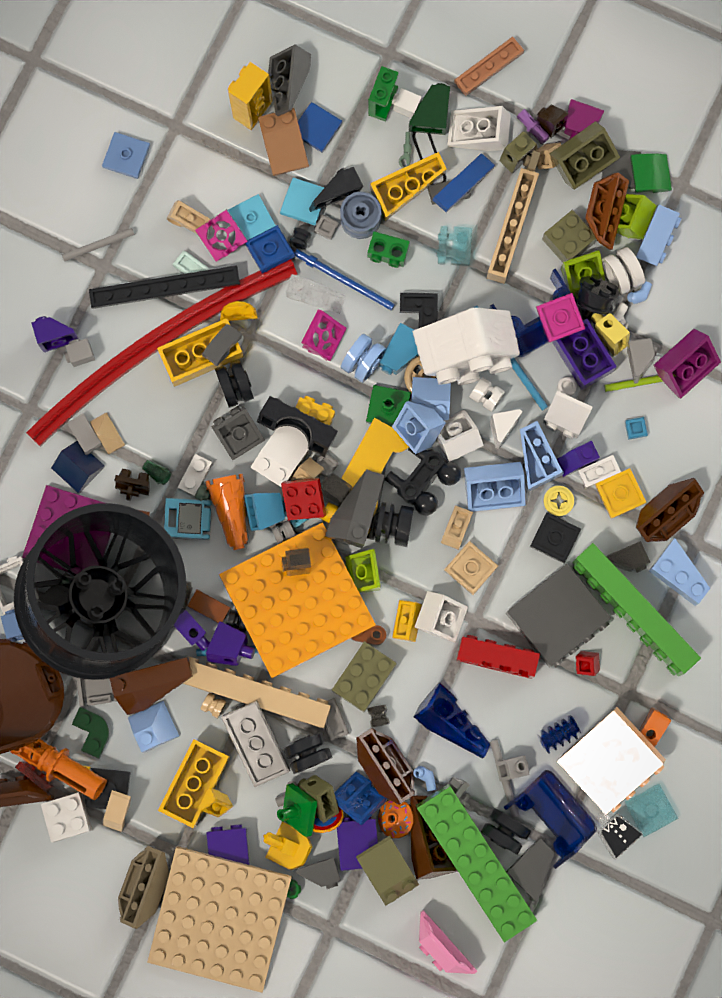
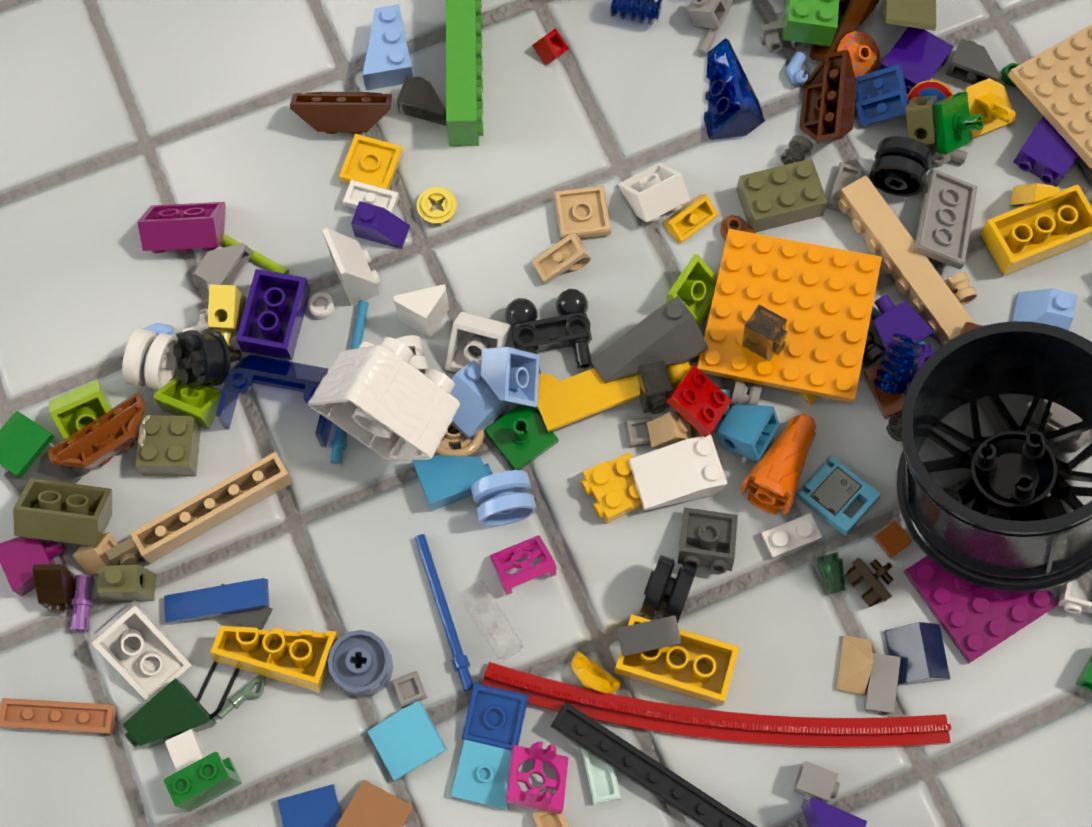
camera: 140 degrees left, 10 degrees down
sand green plate [195,484,209,501] -> none
black arch [257,396,338,457] -> none
black wheel [289,228,312,249] -> none
black slope [309,167,363,212] -> none
green brick [367,231,410,268] -> none
black wheel [374,502,414,547] -> none
black plate [400,293,438,329] -> none
clear light blue plate [436,226,472,266] -> none
red wedge [456,635,540,679] -> none
light blue slope [464,462,525,512] -> none
dark grey brick [506,564,611,668] -> none
light blue wedge [520,421,564,491] -> none
black plate [530,512,581,563] -> none
dark pink tile [536,293,585,342] -> none
dark azure tile [625,417,648,440] -> none
light blue wedge [636,204,682,266] -> none
none -> clear blue piece [873,333,923,394]

